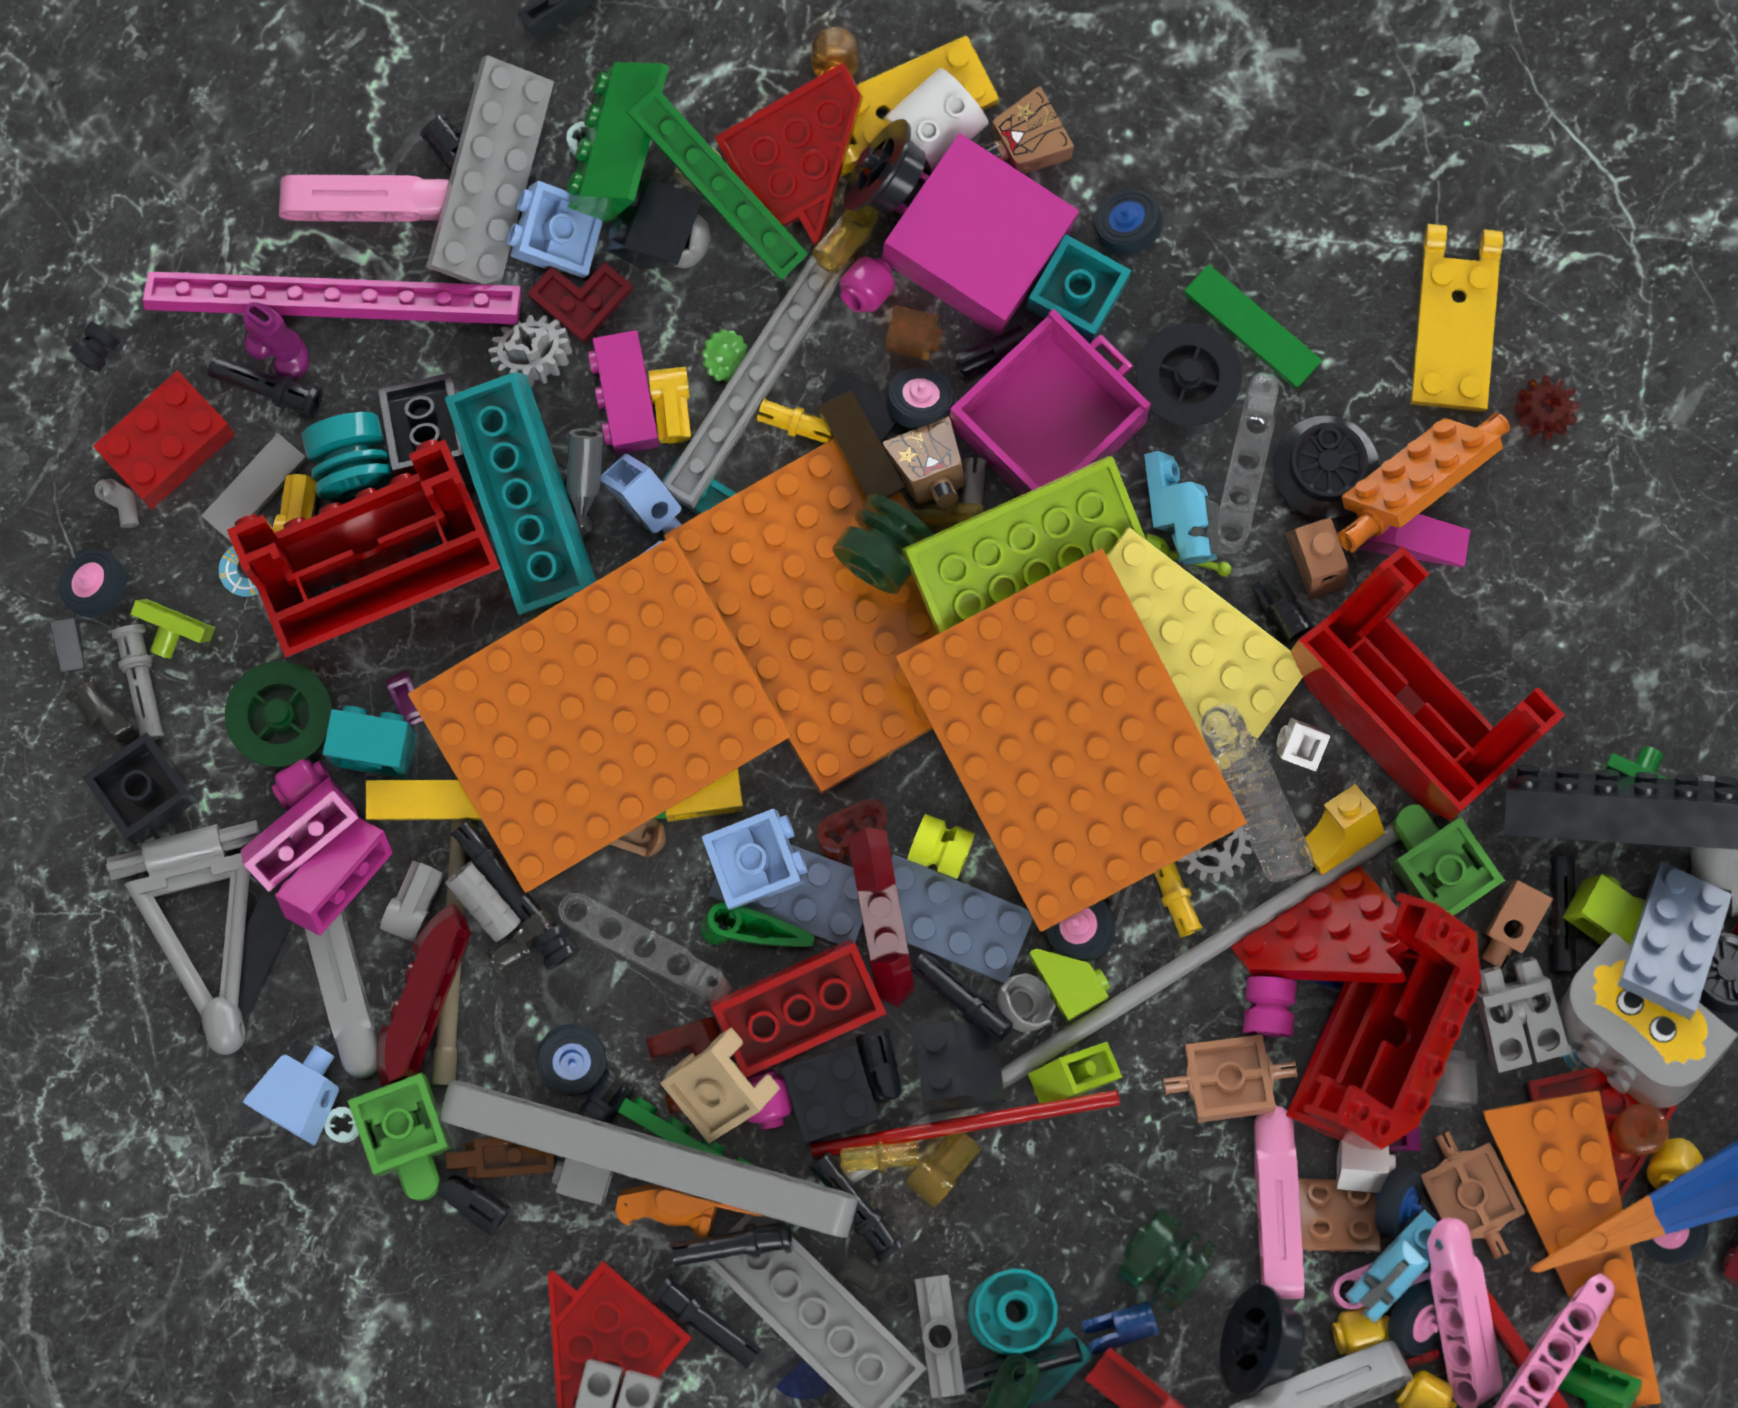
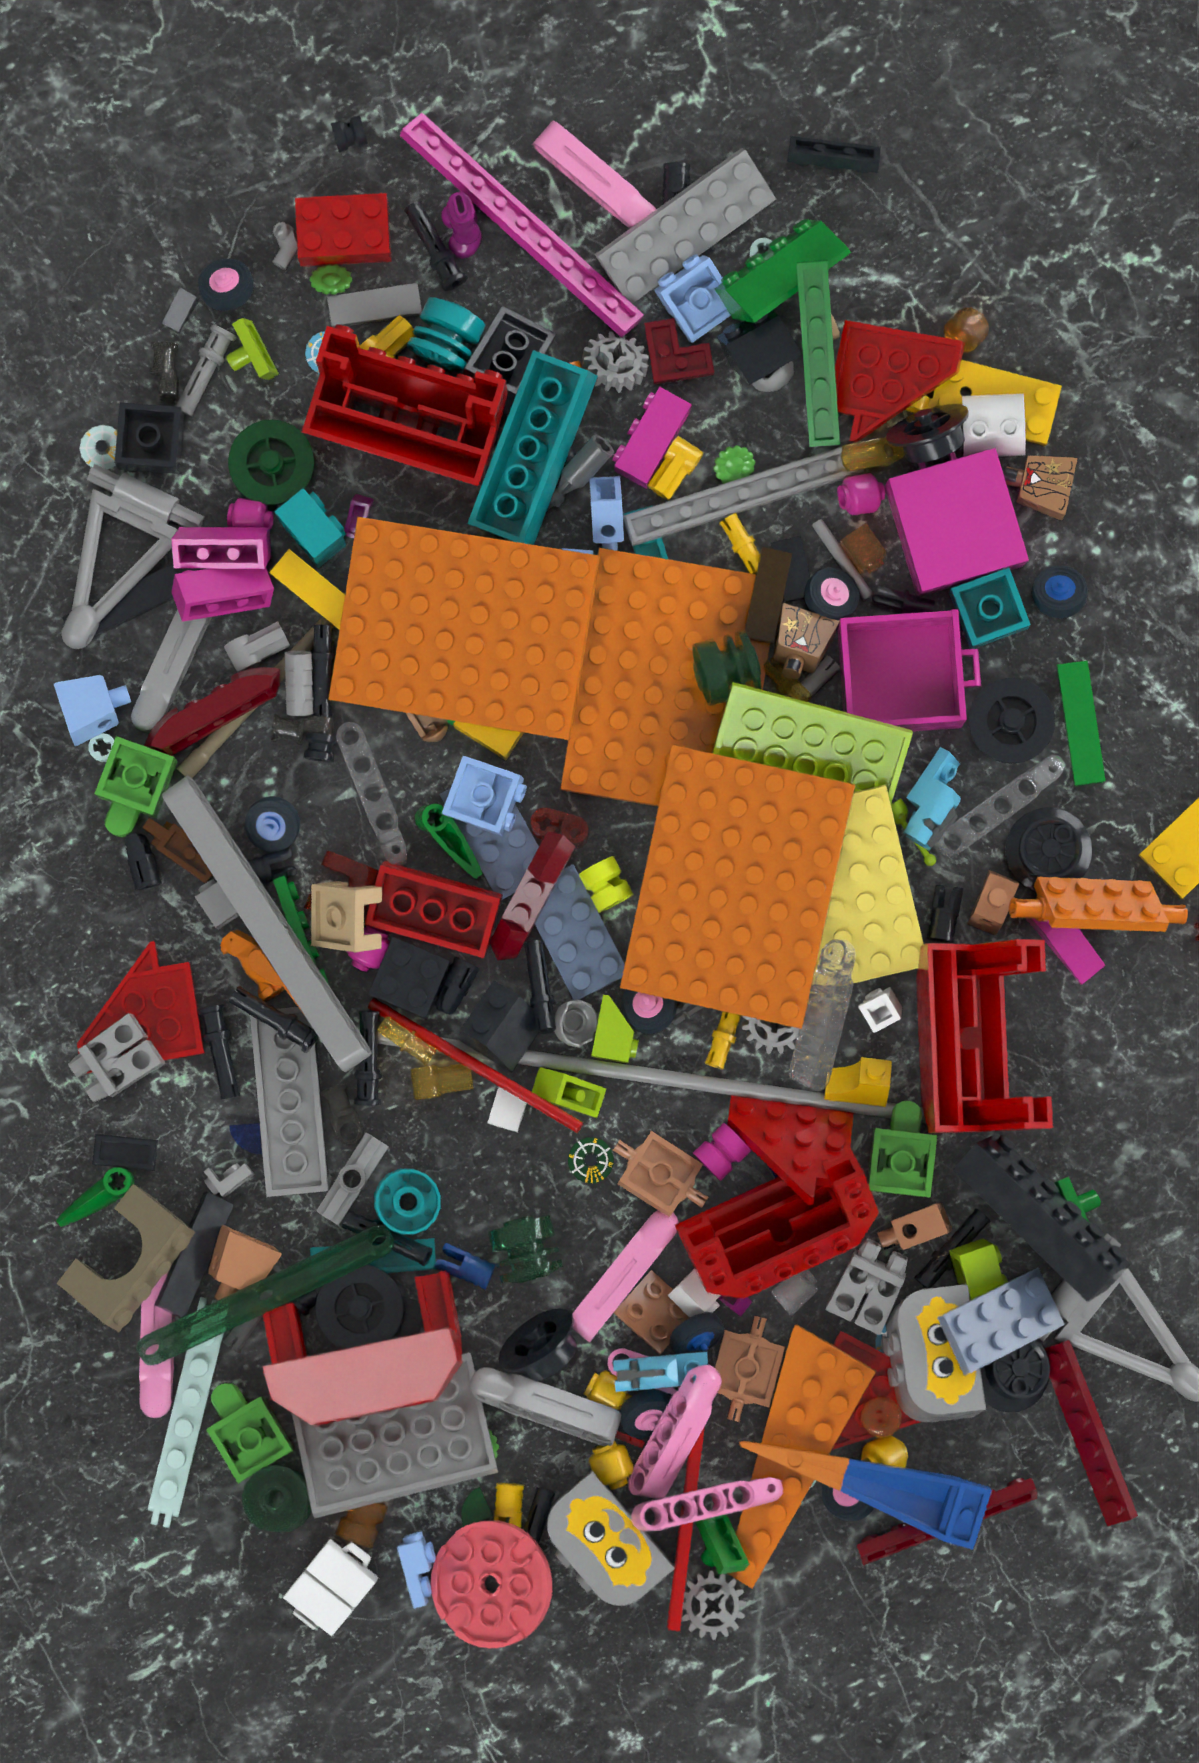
camera: 40 degrees right, 5 degrees up
none -> light aqua piece [80,425,117,470]
none -> bright green piece [310,264,352,295]
none -> white brick [488,1087,527,1133]
none -> dark green piece [568,1137,614,1183]
none -> light grey bar [812,519,873,601]

